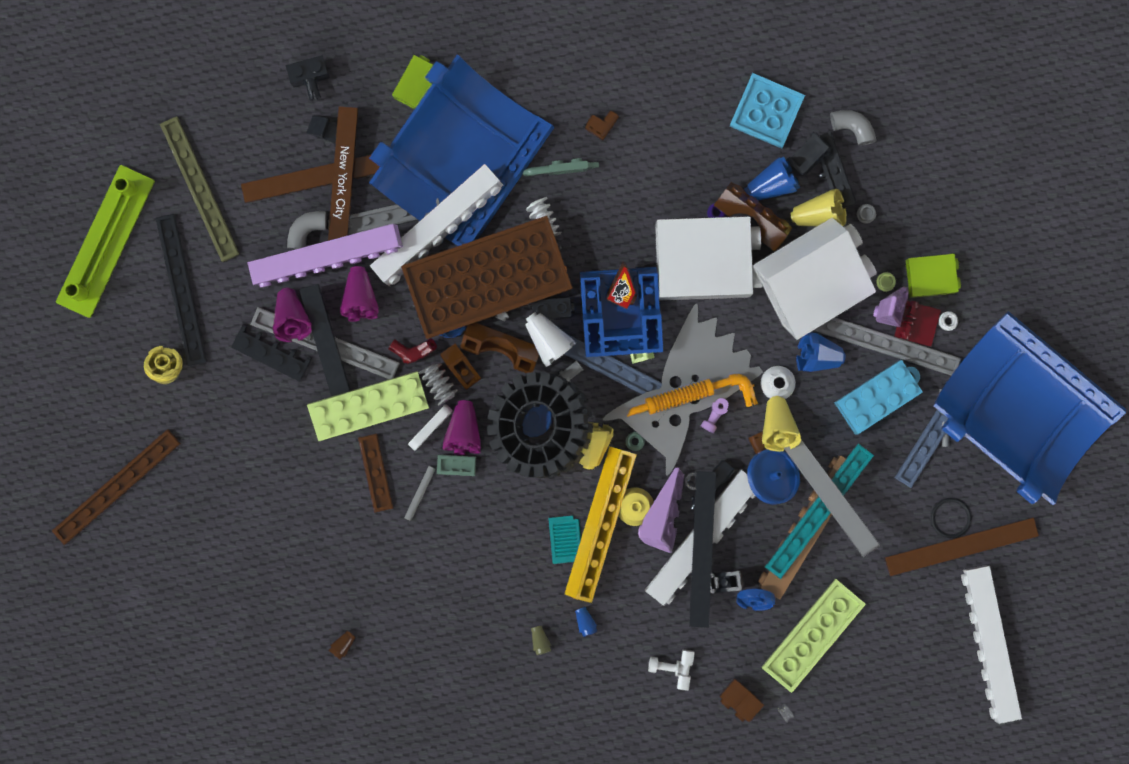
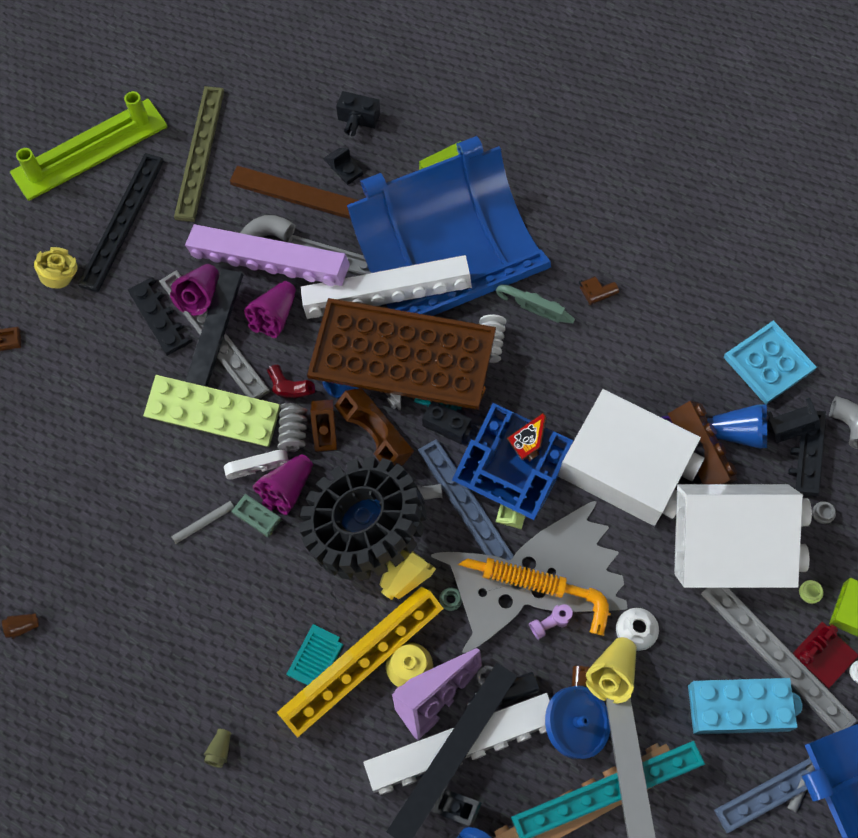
camera: 30 degrees right, 20 degrees down
reddish brown tile [328,106,359,241] -> none
reddish brown tile [358,434,393,513] -> none
white cone [525,312,576,367] -> none
blue cone [575,607,597,637] -> none
light yellow cone [791,189,846,226] -> none
blue cone [796,332,846,372] -> none
lavender wedge [874,287,909,327] -> none

